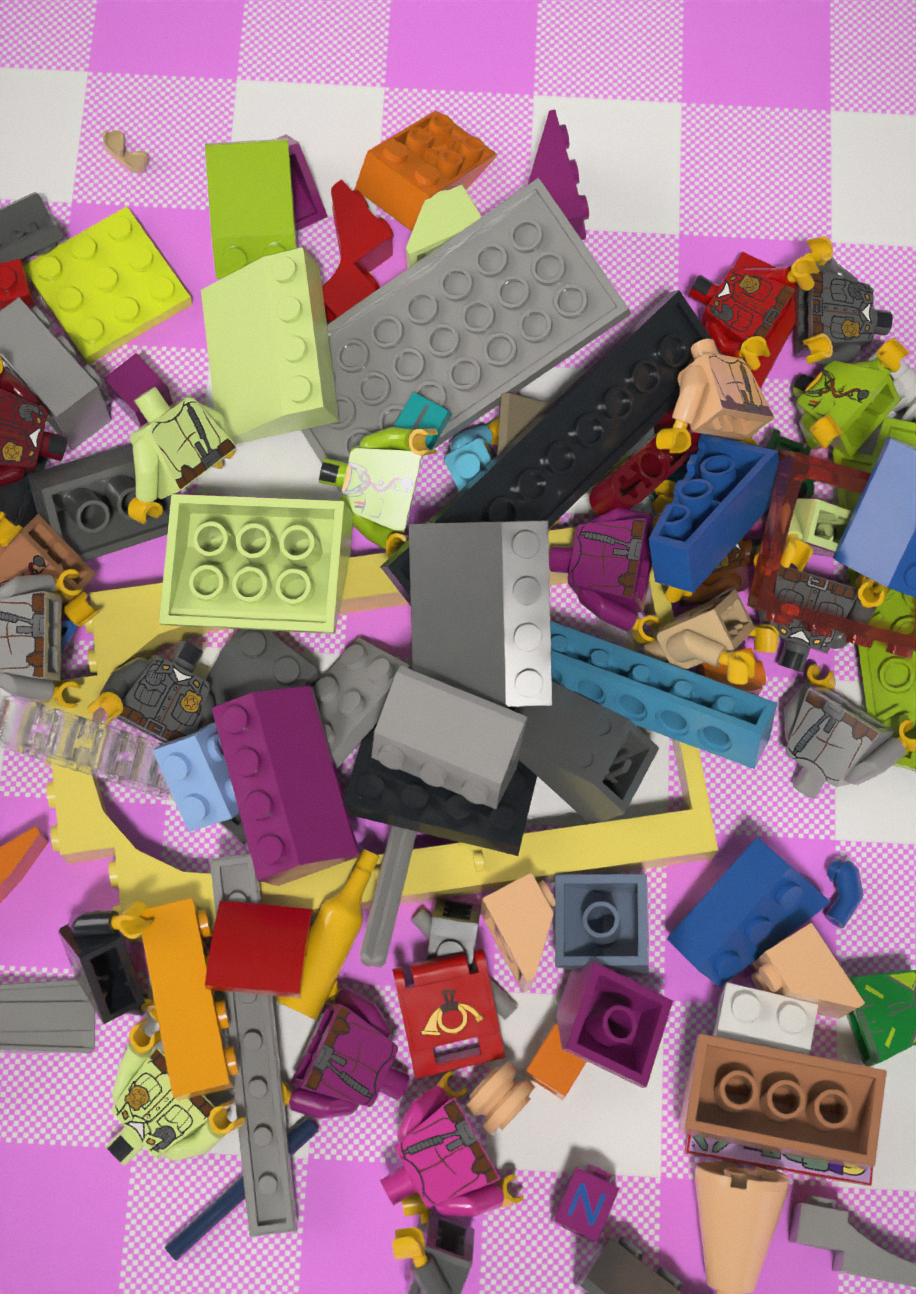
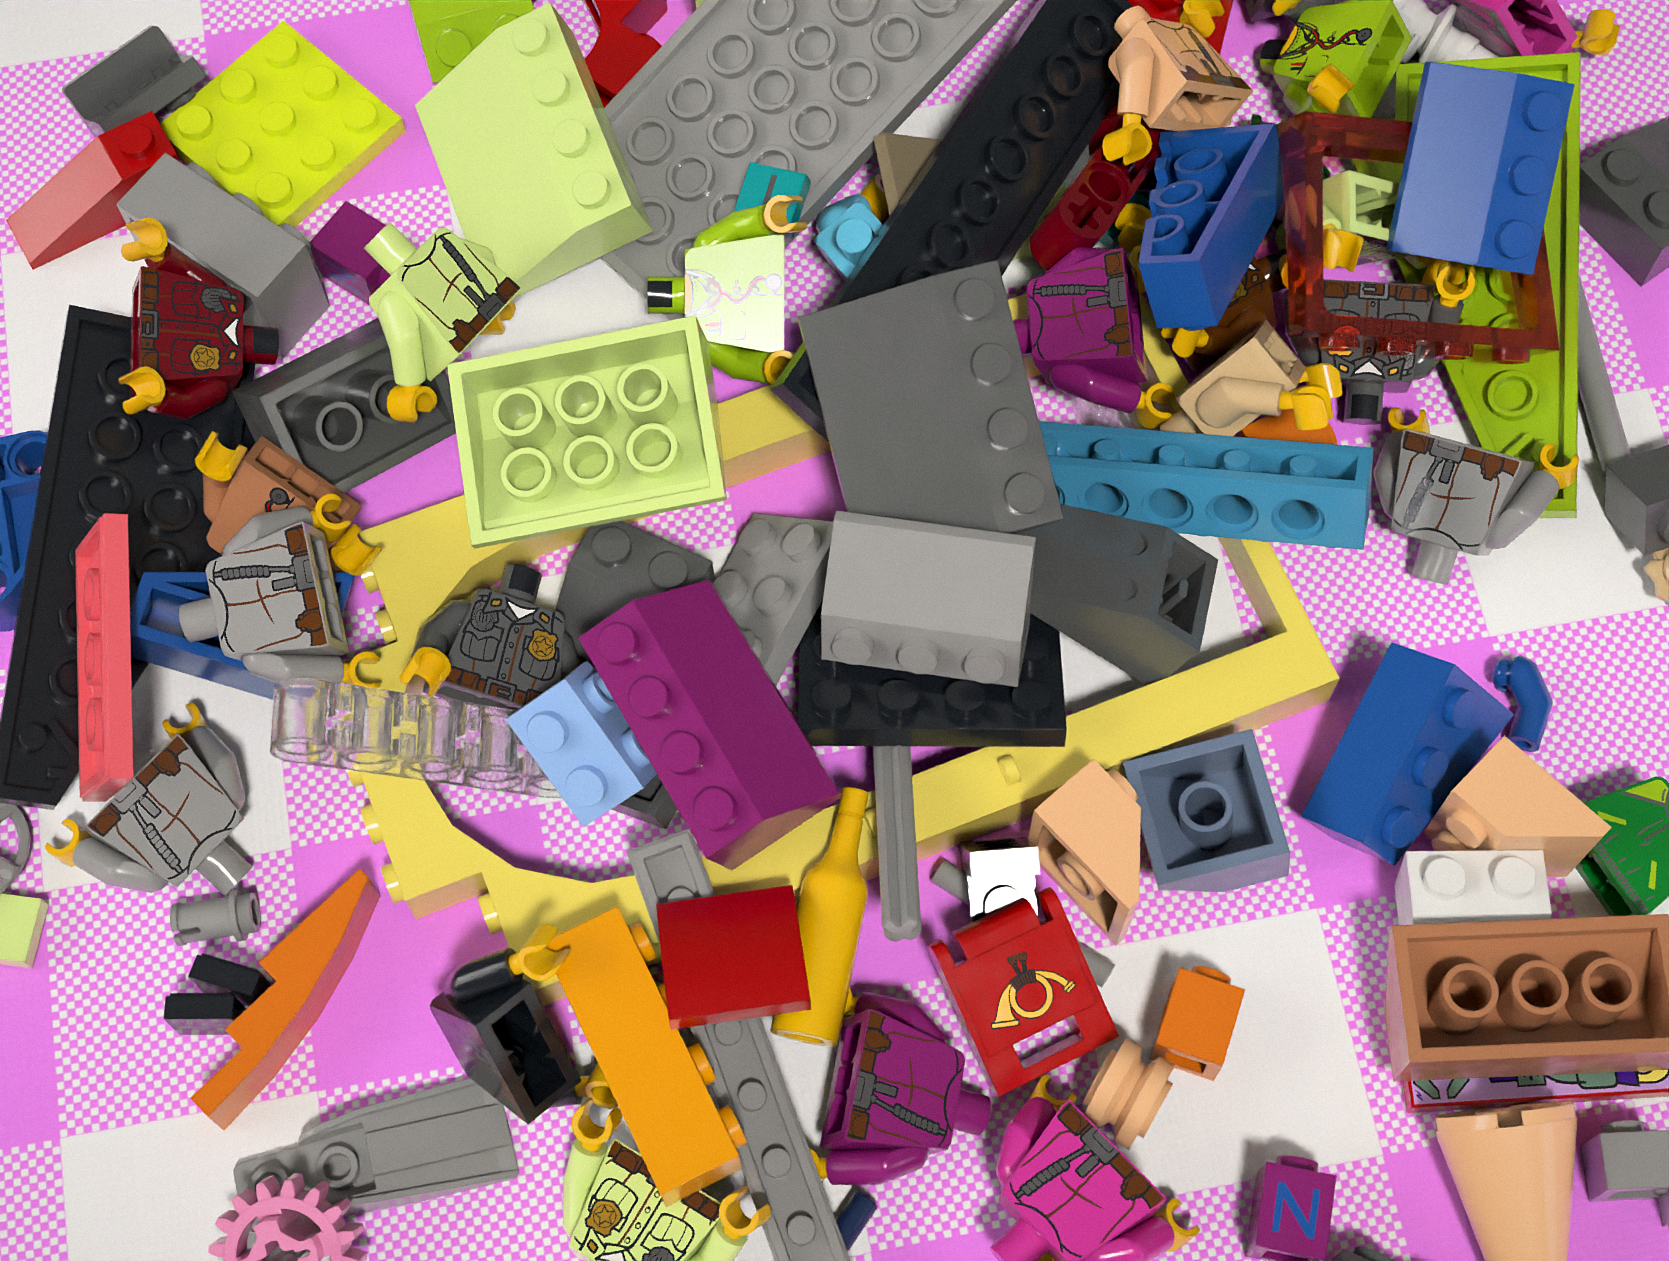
camera: 10 degrees left, 5 degrees down
magenta slope [557,962,673,1088] -> none

